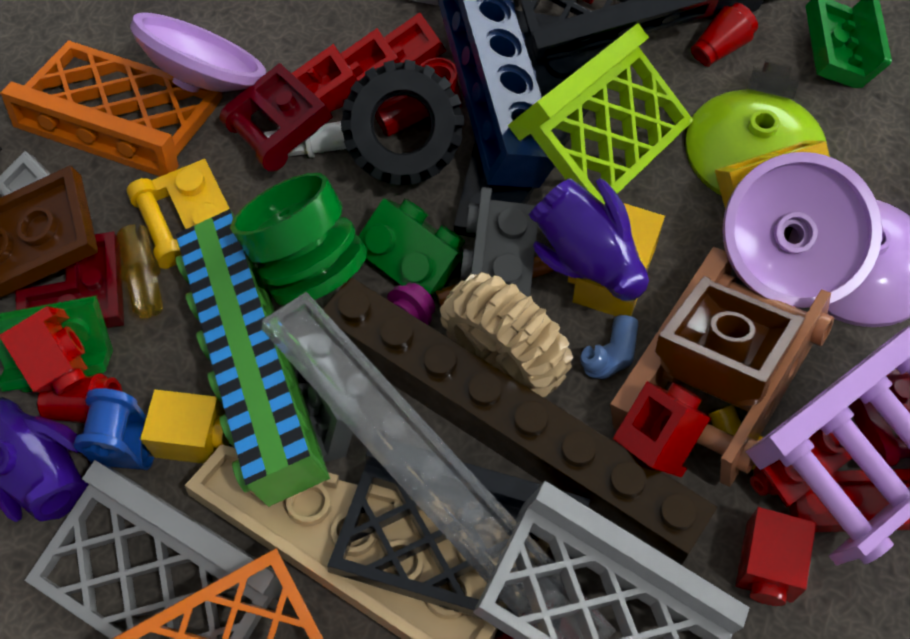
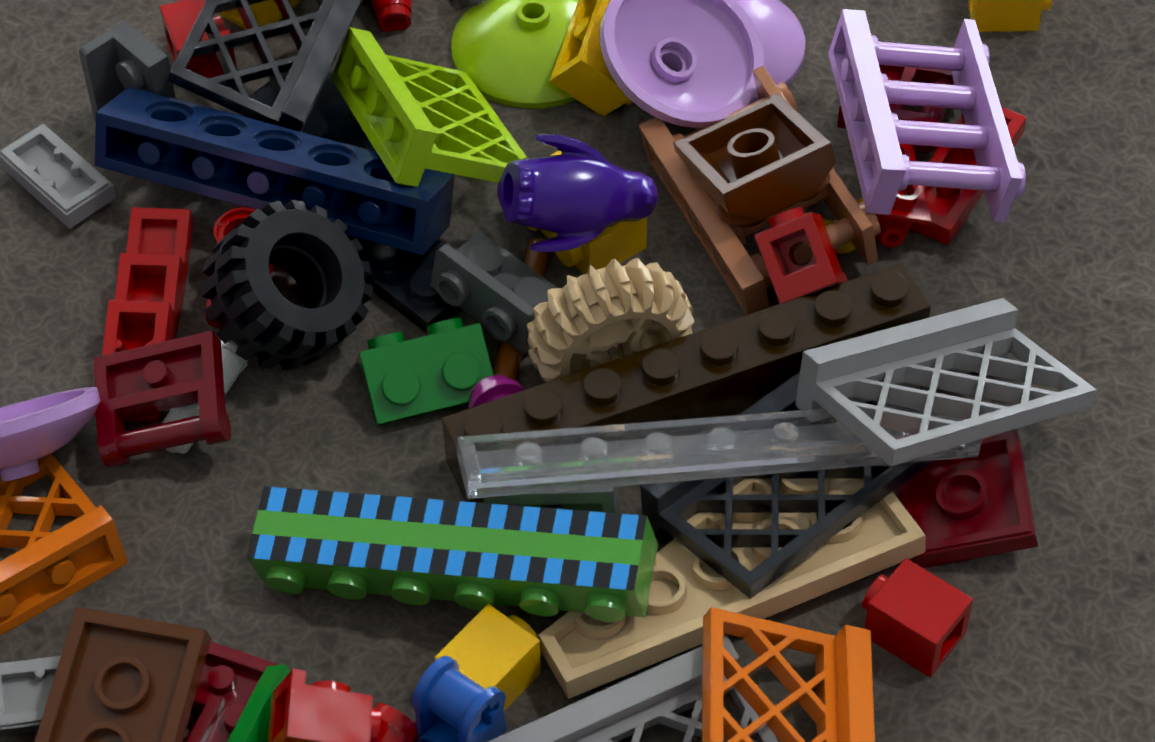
camera: 60 degrees left, 10 degrees down
clear yellow axle [117,224,163,319] -> none
yellow plate [126,159,230,269] -> none
green wheel [230,173,367,306] -> none
medium blue arm [580,315,639,379] -> none
red brick [735,507,816,606] -> none

